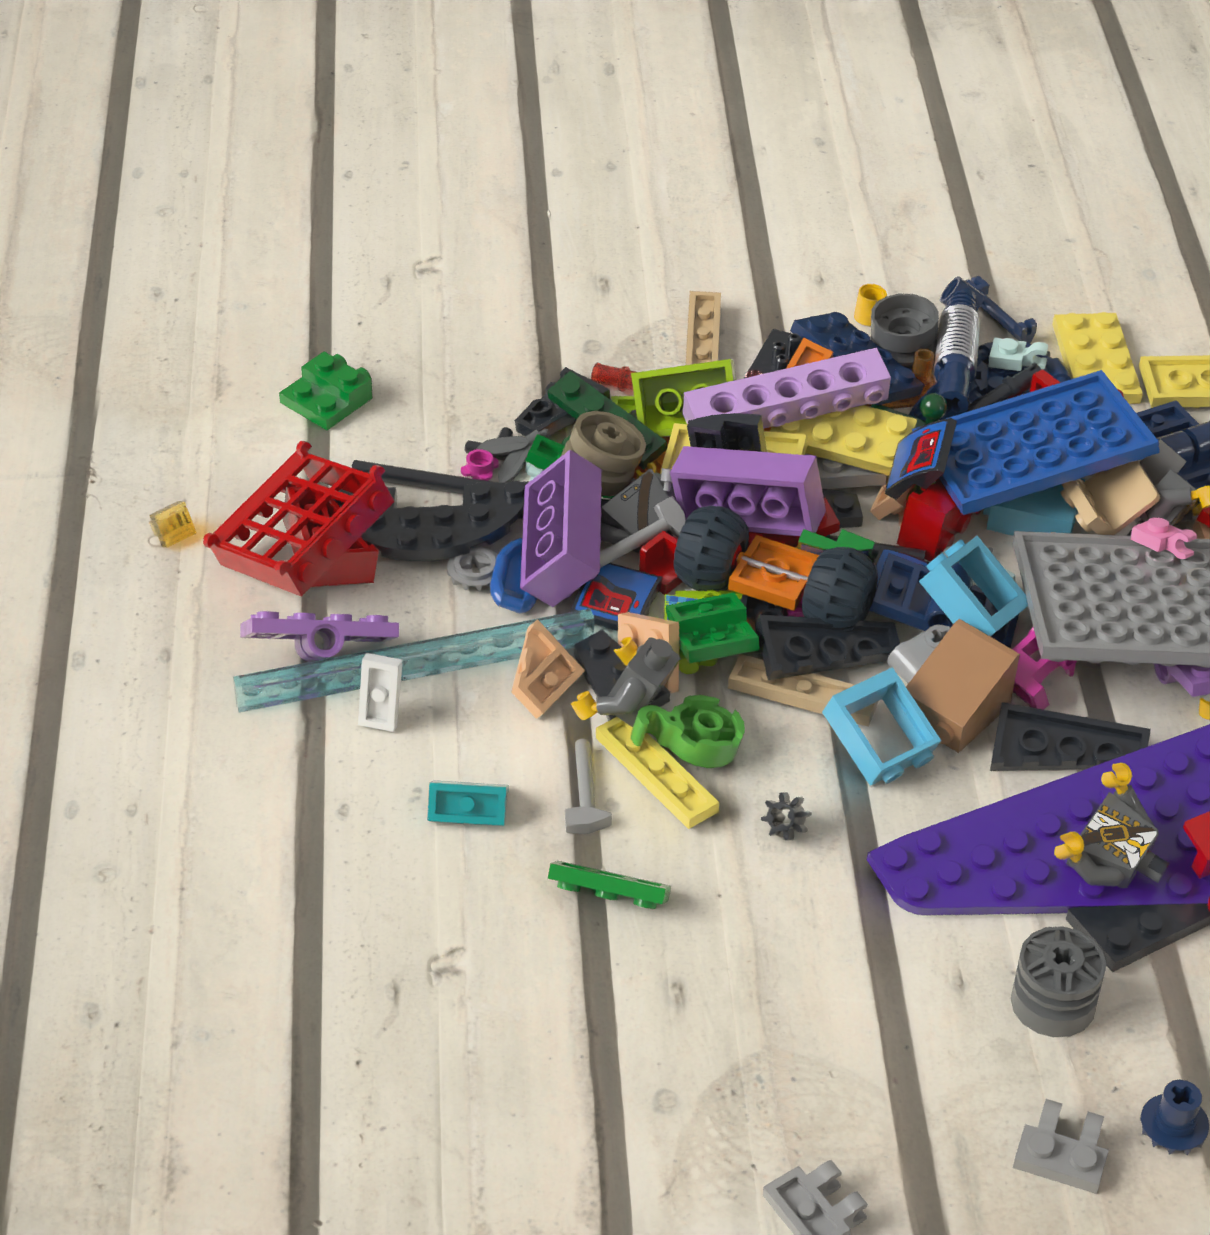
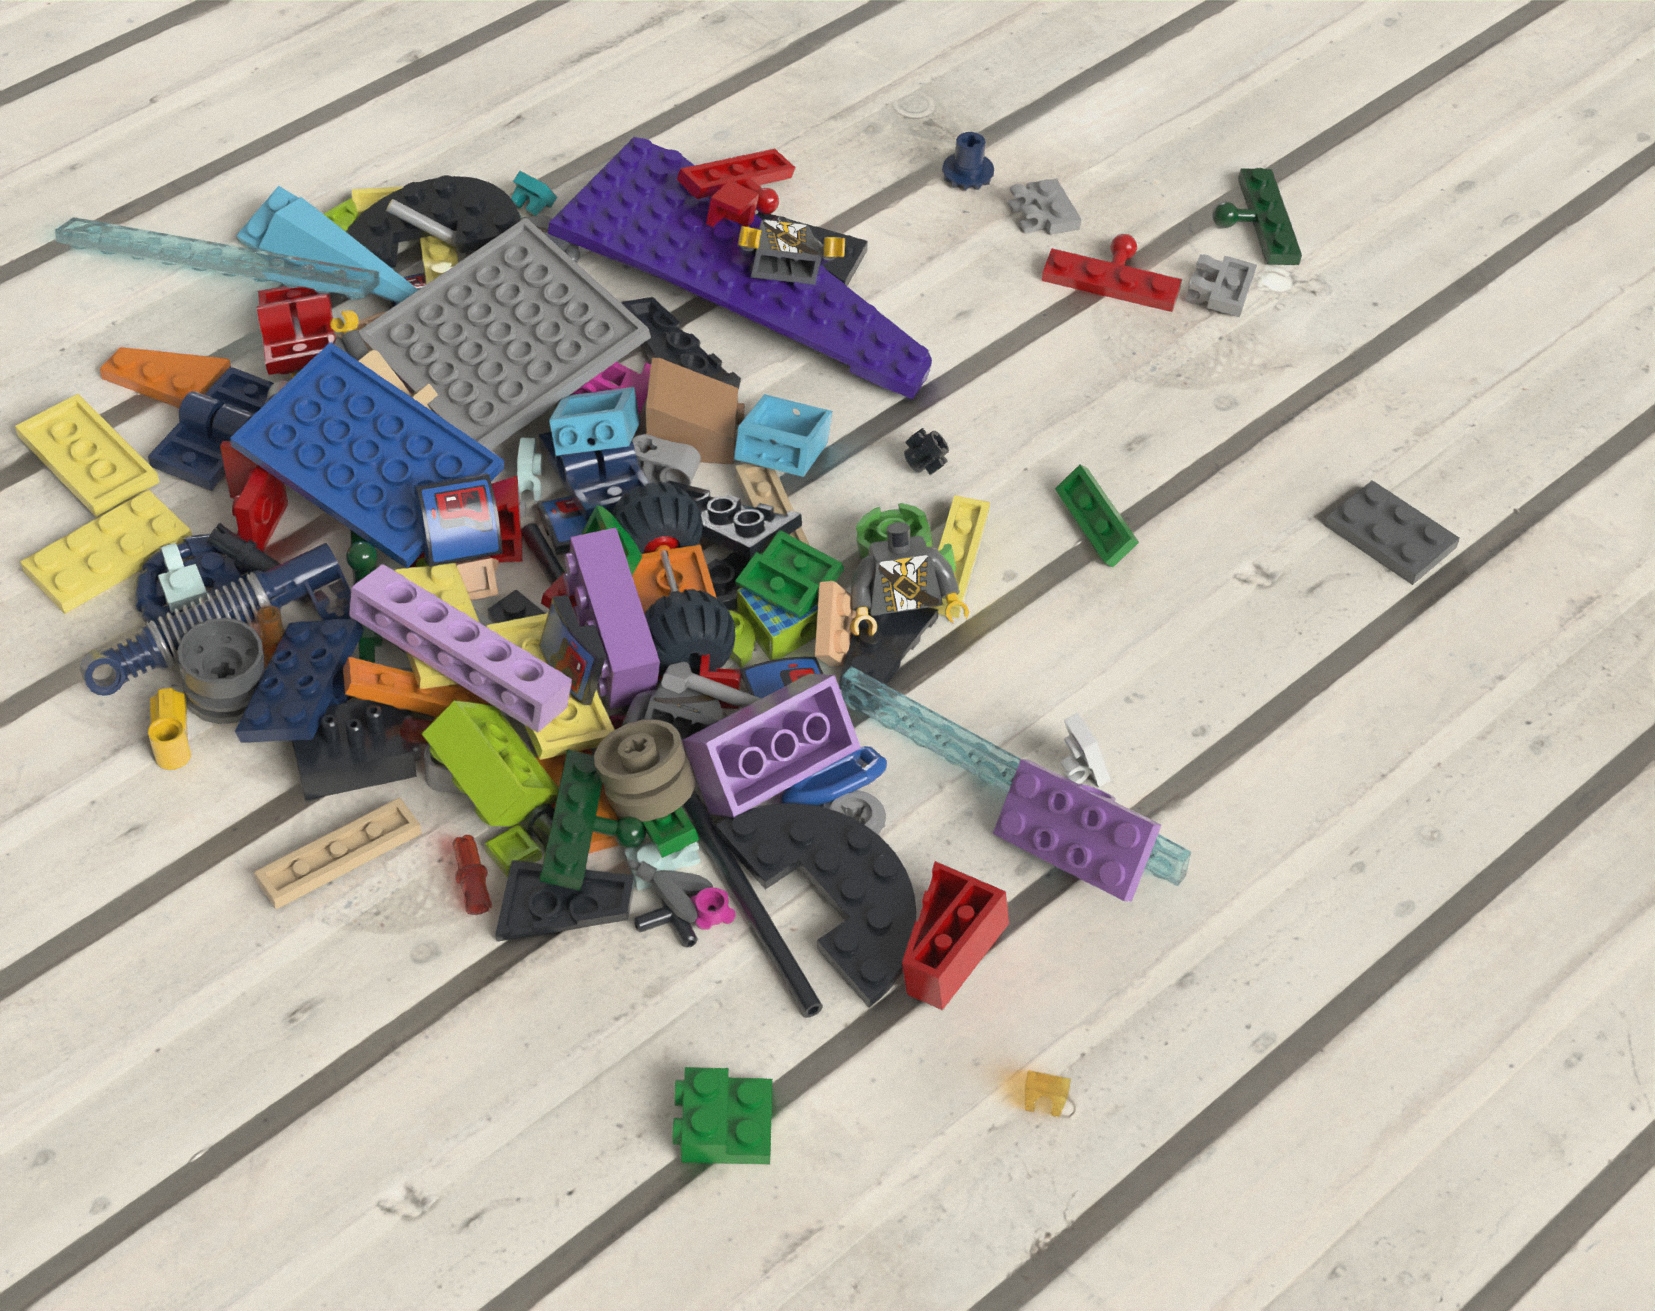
camera: 130 degrees left, 5 degrees up
red window [203,441,395,597] -> none
teal panel [427,780,509,826] -> none
light nougat wing [511,619,585,719] -> none
light grey piece [565,739,612,834] -> none
light grey piece [661,468,672,491] -> none
dark blue hinge [965,276,1037,343] -> none
dark grey wheel [1011,926,1107,1037] -> none
bright pink plate [1131,518,1197,559] -> none
none -> red plate [1042,234,1182,312]
none -> dark grey plate [1325,480,1460,585]

